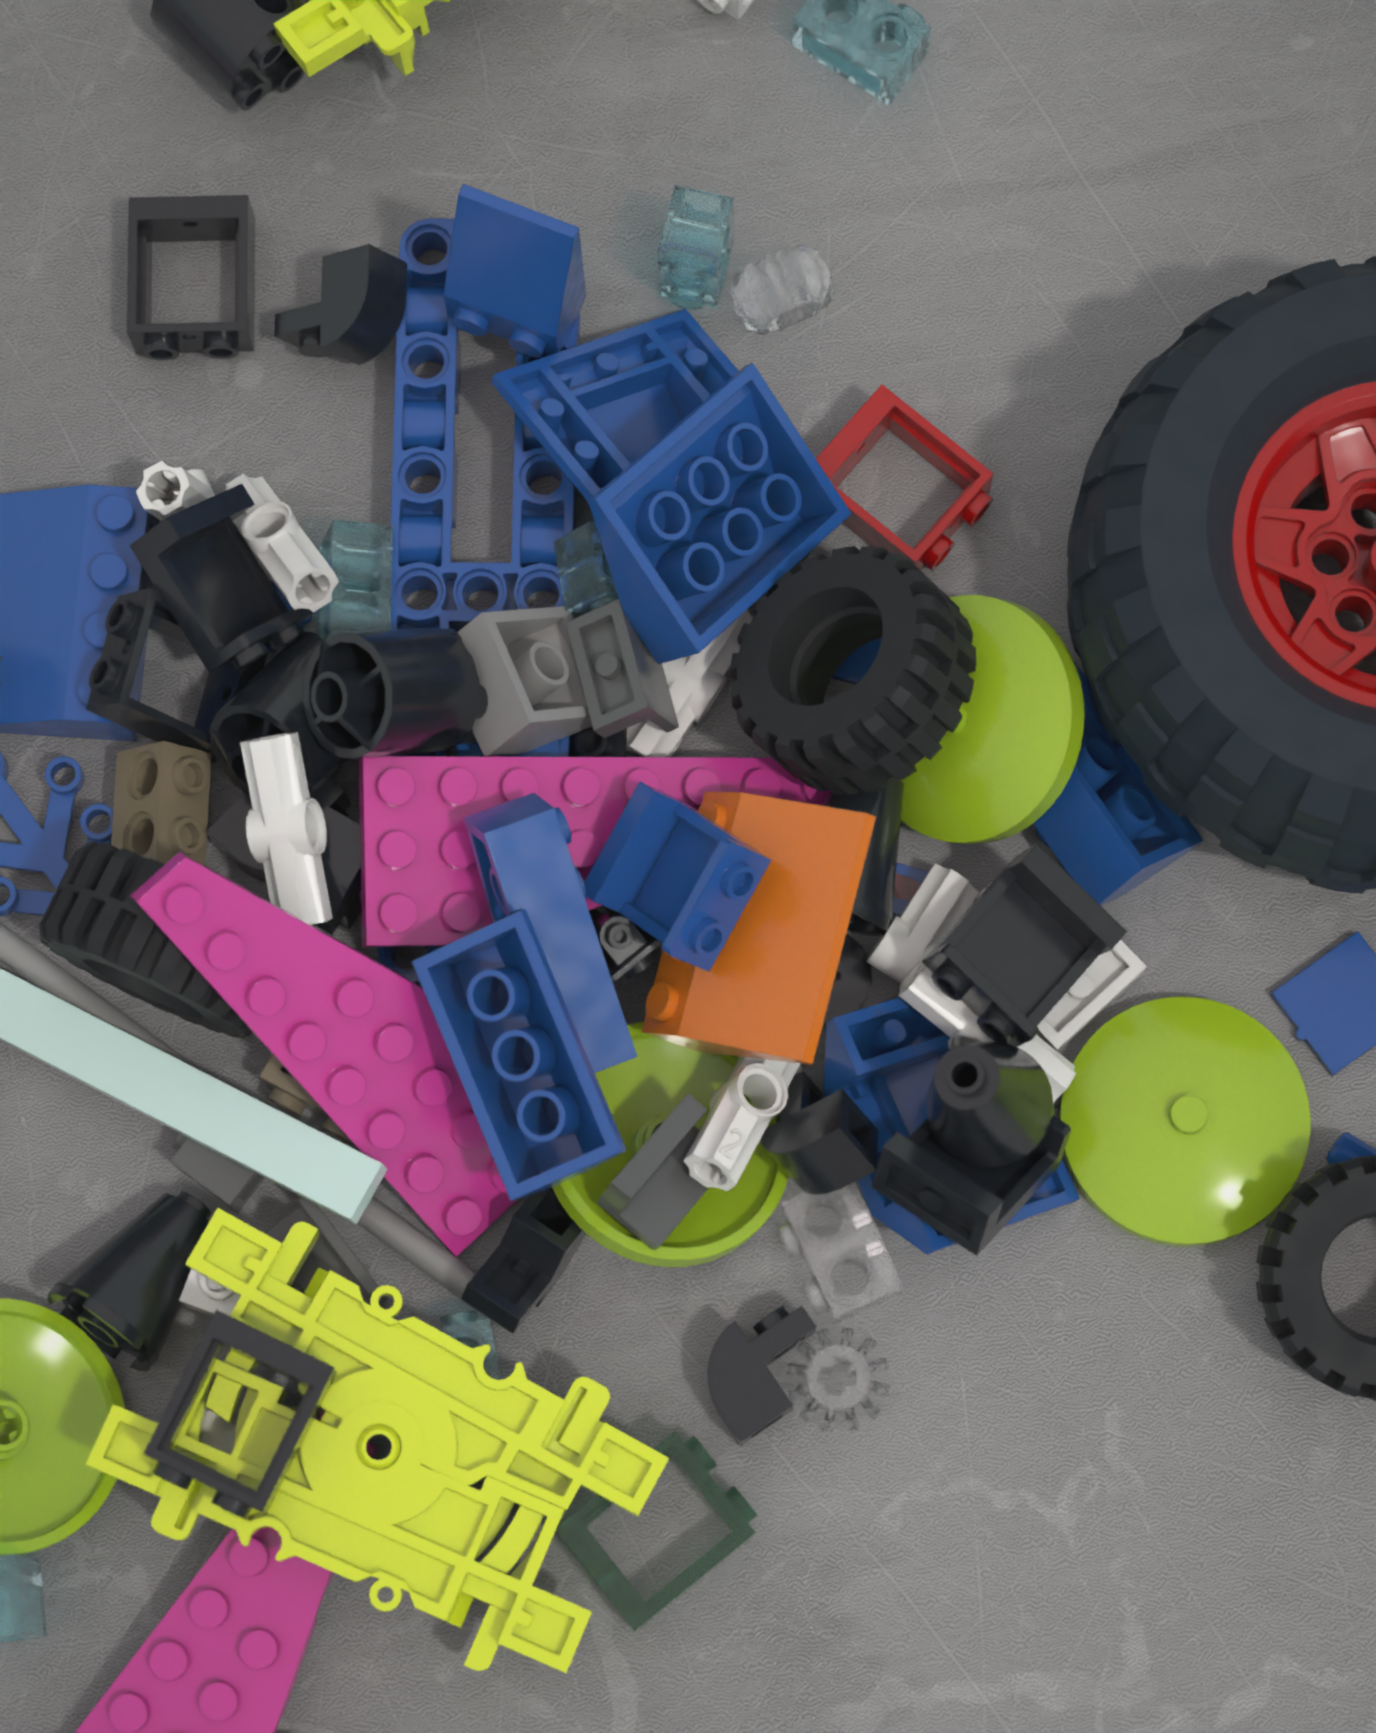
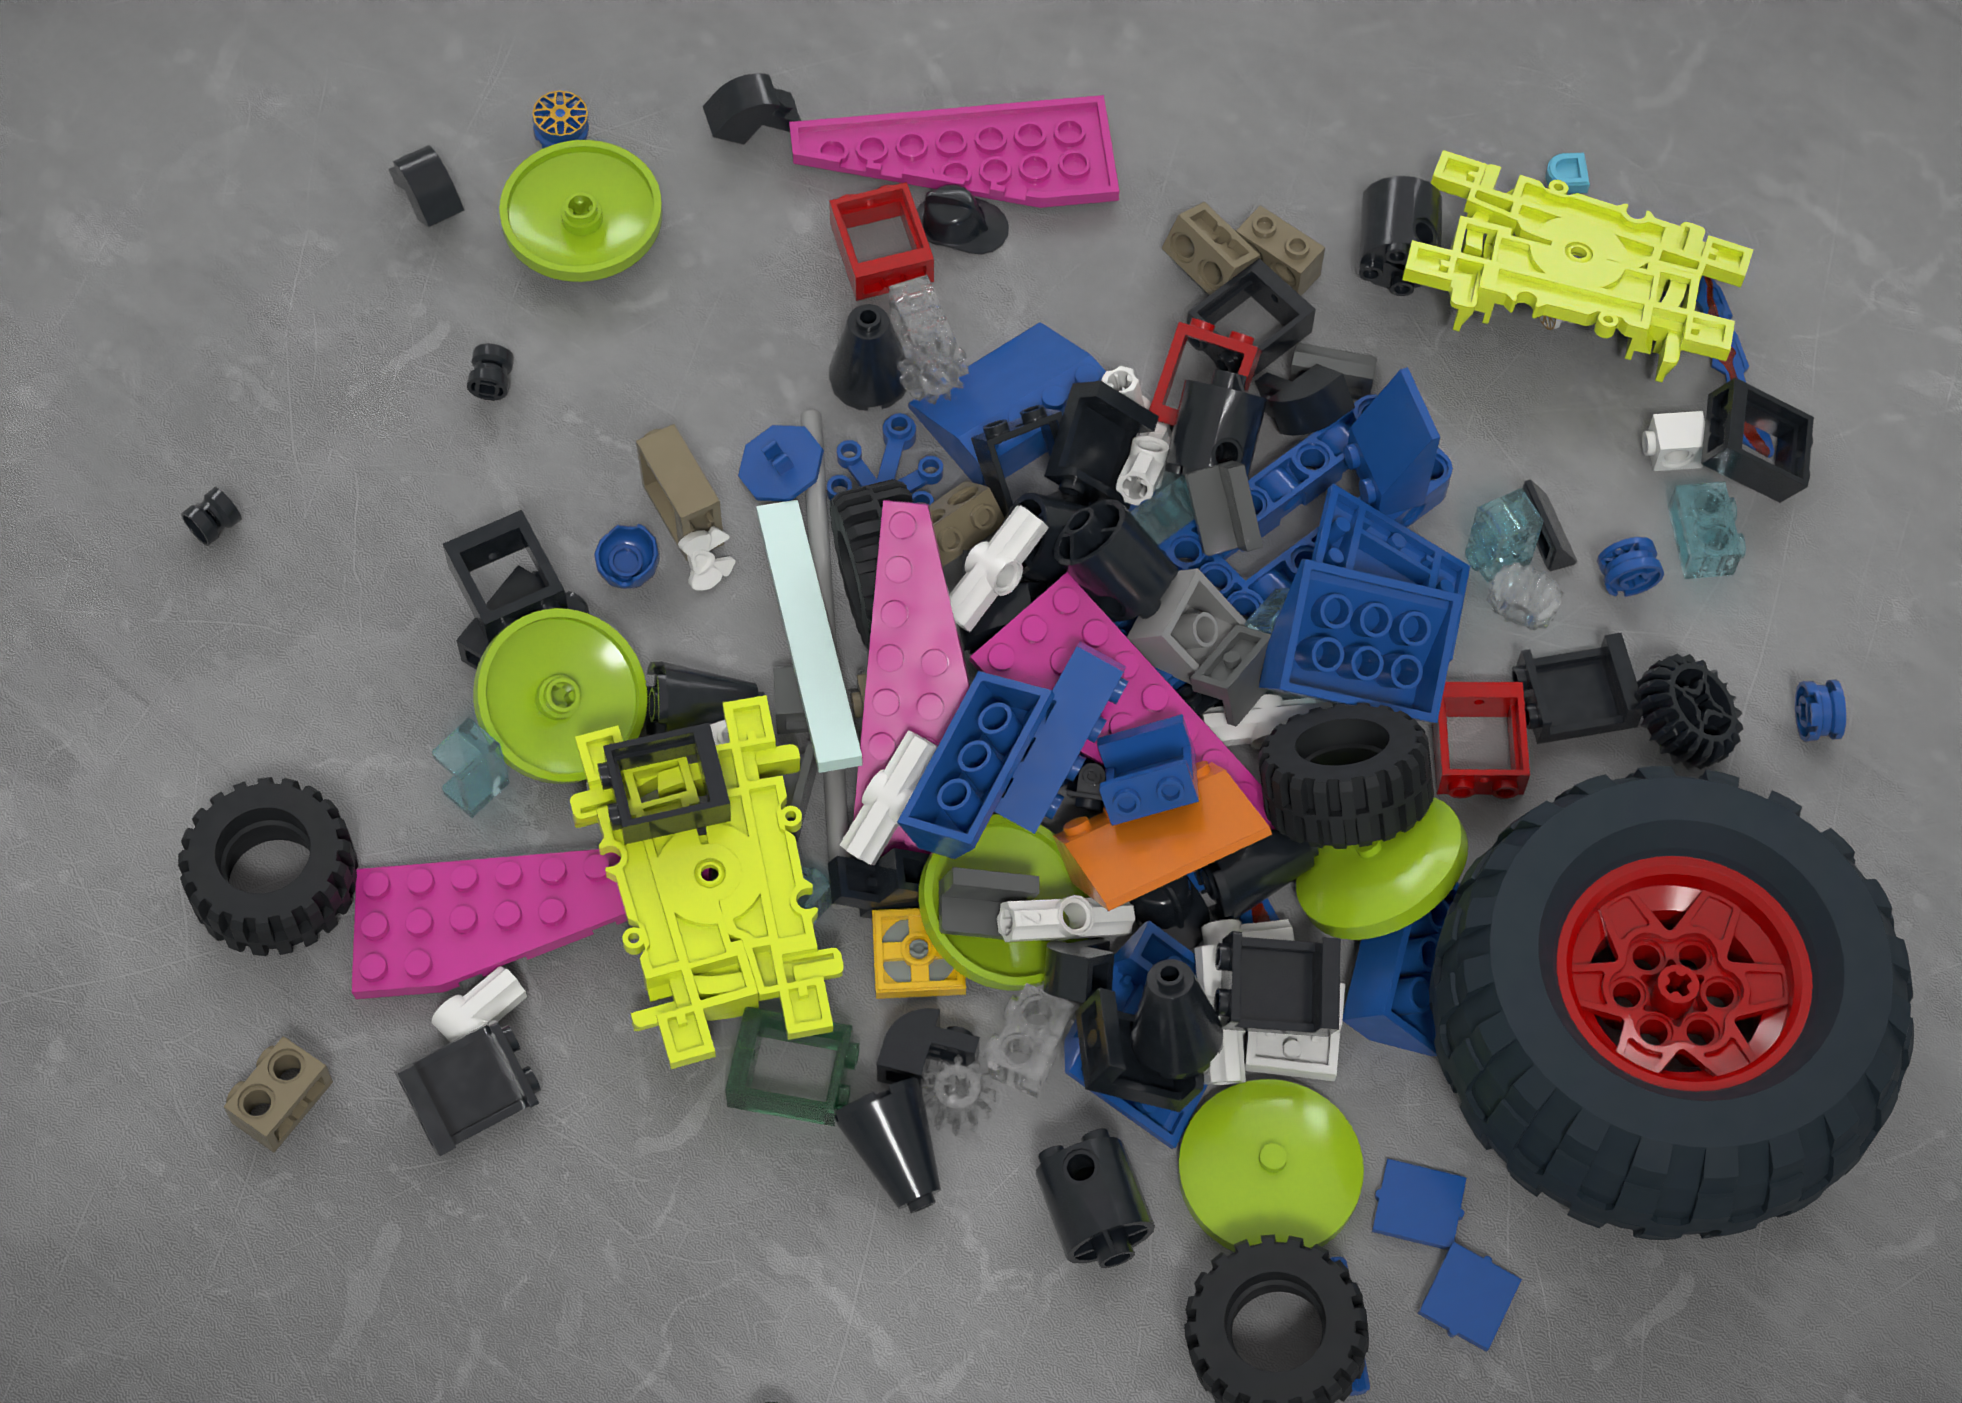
camera: 45 degrees right, 15 degrees down
none -> black cone [834,1078,941,1214]
none -> white piece [840,730,937,865]
none -> yellow piece [872,908,966,999]
none -> black cylinder [1036,1128,1155,1268]
none -> red window [1149,318,1262,427]
none -> dark tan brick [1161,201,1260,295]
none -> black cylinder [1165,369,1268,478]
none -> dark grey panel [1185,460,1263,556]
none -> dark tan brick [1236,205,1325,296]
none -> dark grey panel [1289,343,1377,400]
none -> black panel [1512,633,1642,744]
none -> black slope [1518,479,1577,571]
none -> blue wheel [1597,537,1665,597]
none -> black gear [1634,653,1744,770]
none -> blue wheel [1795,679,1846,742]

